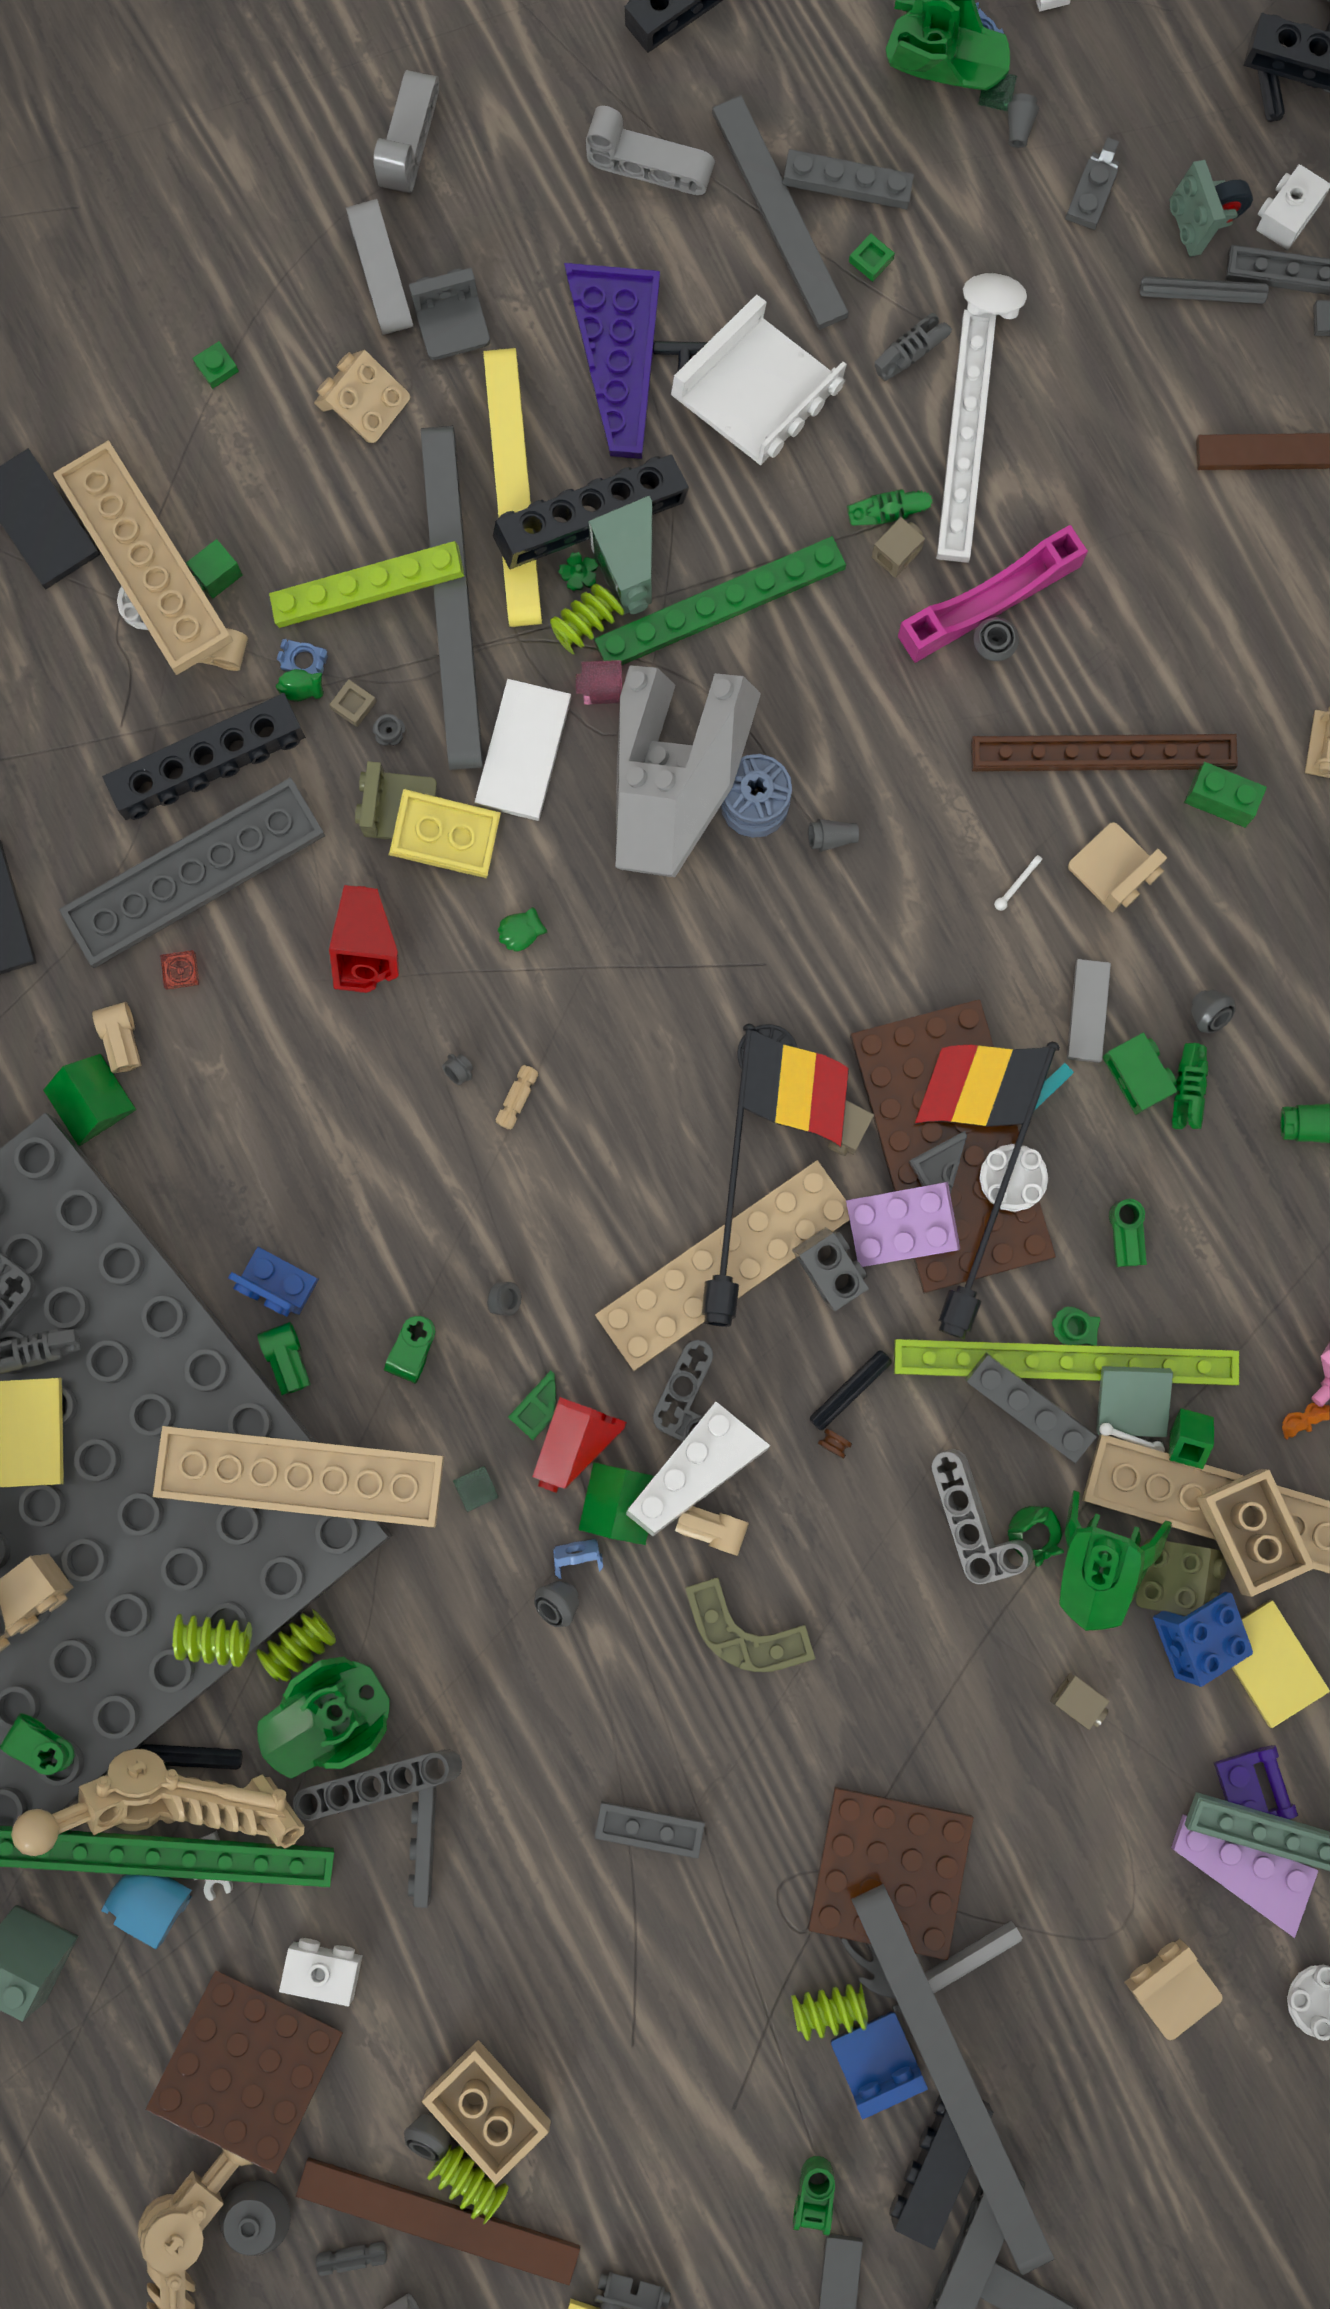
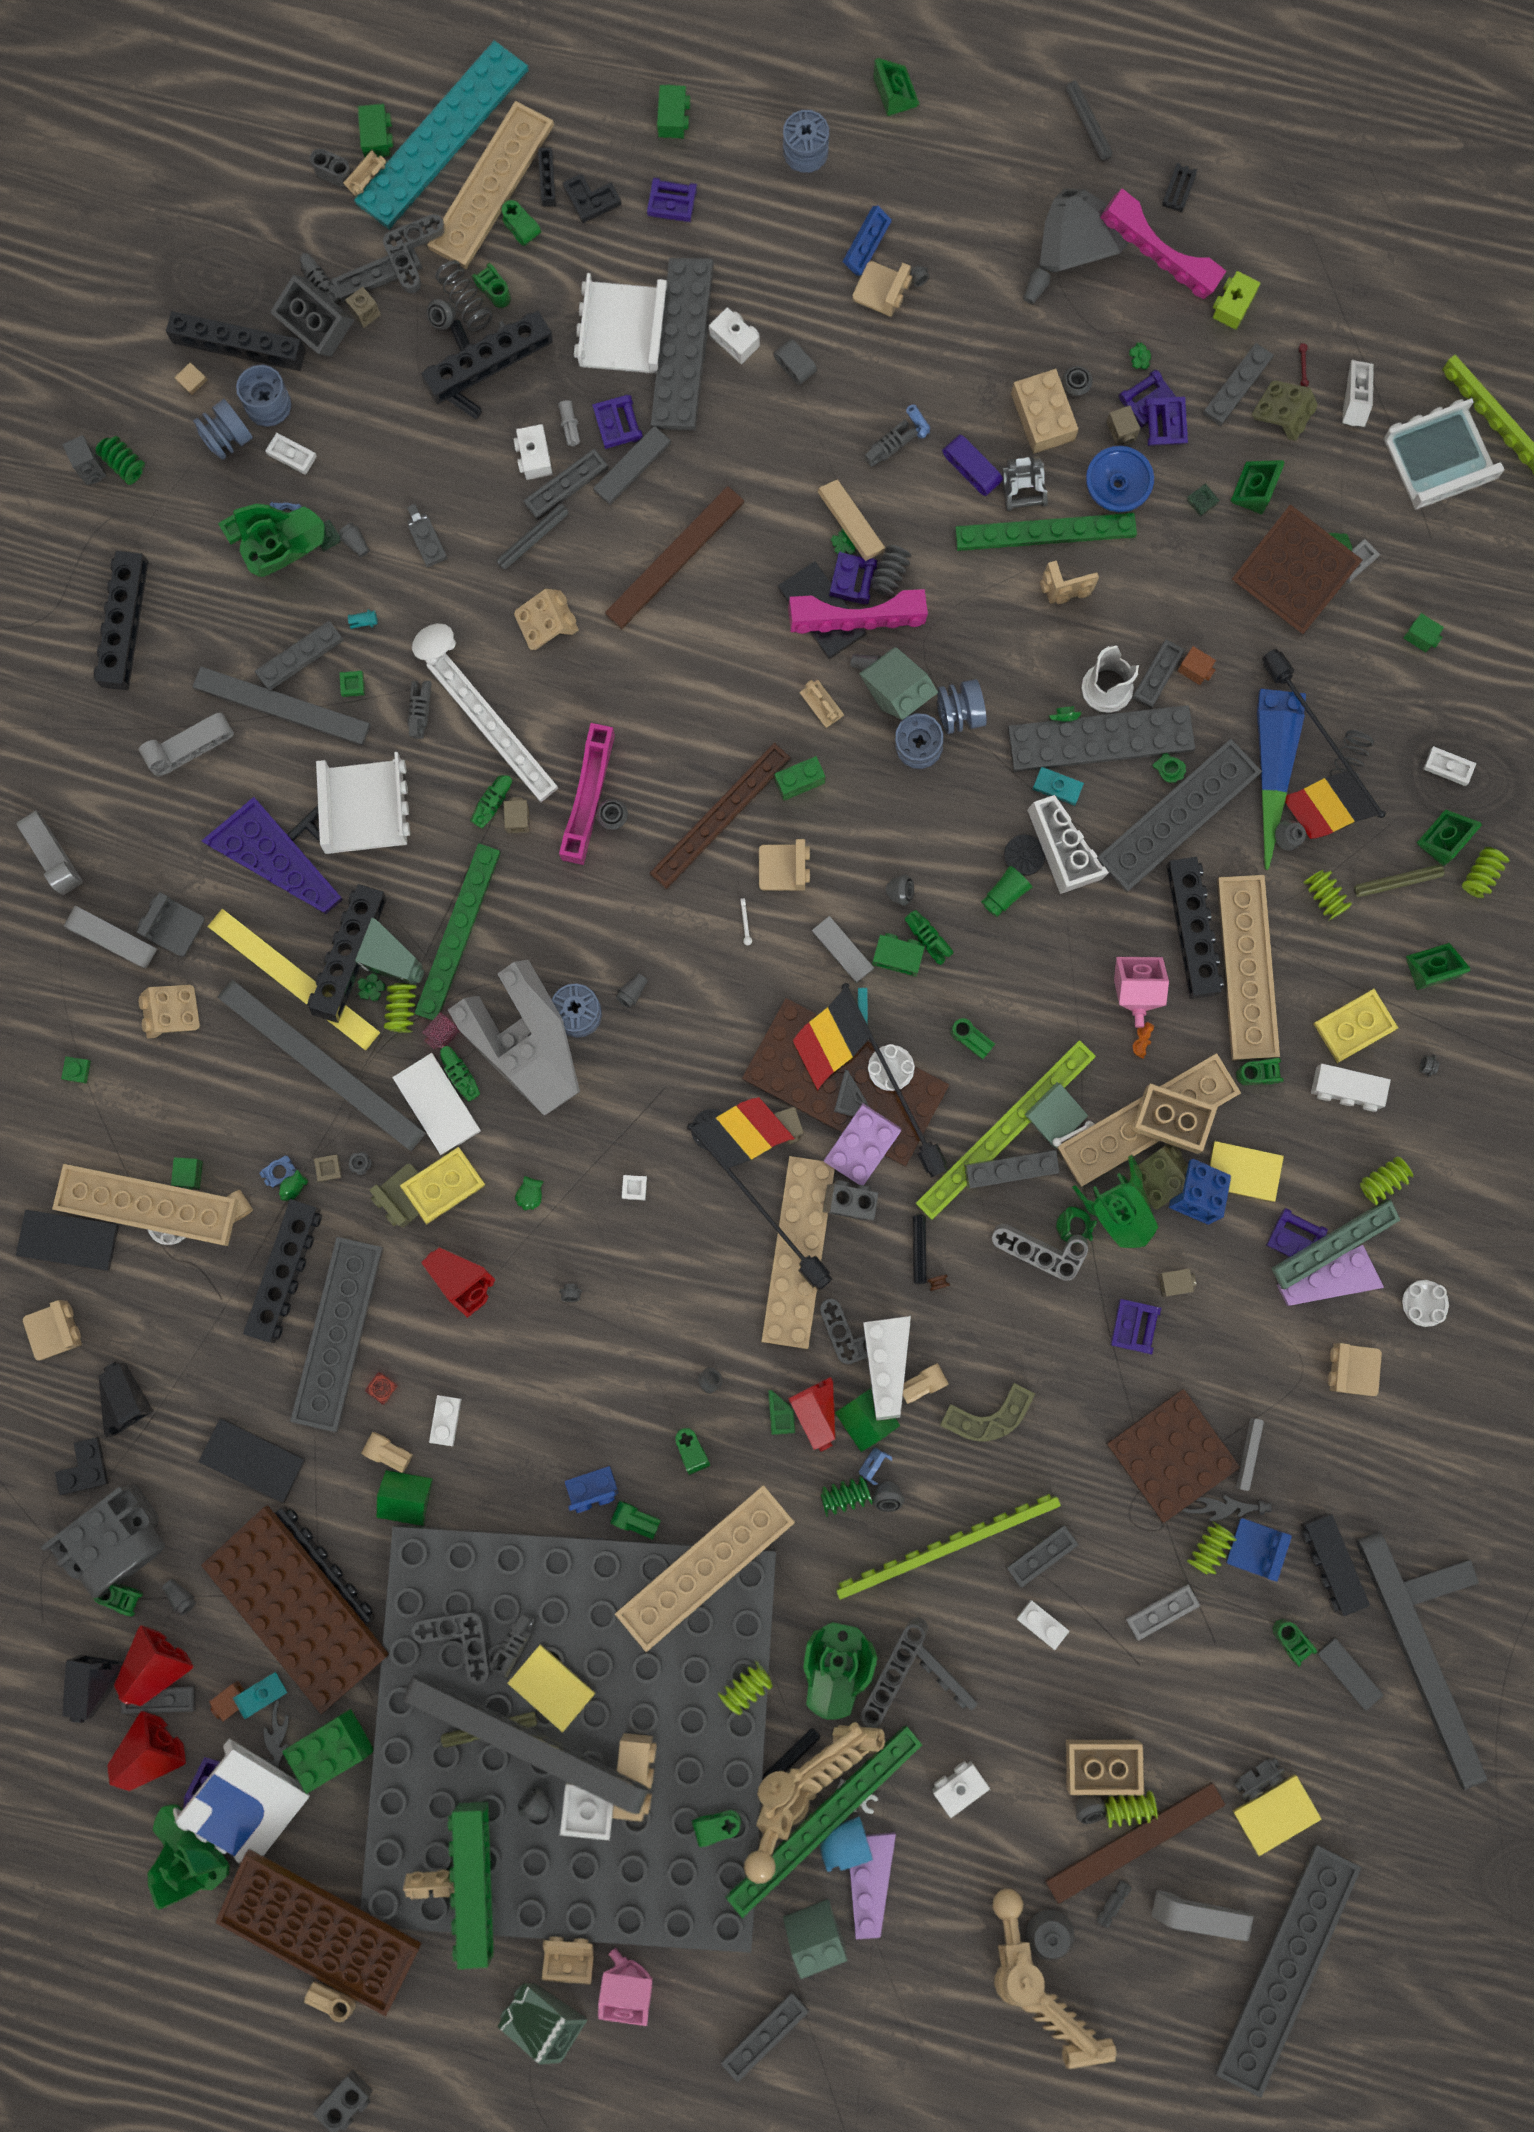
camera: 45 degrees left, 0 degrees up
reddish brown plate [145,1971,343,2175] -> none
lime piece [256,1609,336,1682] -> none
lime plate [269,541,465,628] -> none
clear green plate [453,1466,499,1512] -> none
tan axle [496,1065,538,1130] -> none
dark grey beam [851,1884,1055,2275] -> none
green animal [1052,1307,1101,1346] -> none
sand green plate [1169,160,1253,257] -> none
green brick [1169,1408,1214,1469] -> none
none -> teal pin [348,609,378,629]
none -> white plate [429,1395,462,1446]
none -> green hinge [440,1046,480,1102]
none -> tan bracket [514,589,579,650]
none -> white plate [622,1175,647,1201]
none -> green piece [820,1476,873,1517]
none -> lime plate [836,1494,1061,1600]
none -> lavender wing [850,1832,896,1939]
none -> white plate [1016,1600,1069,1650]
none -> dark purple plate [1110,1299,1161,1355]
none -> light grey tile [1125,1584,1200,1641]

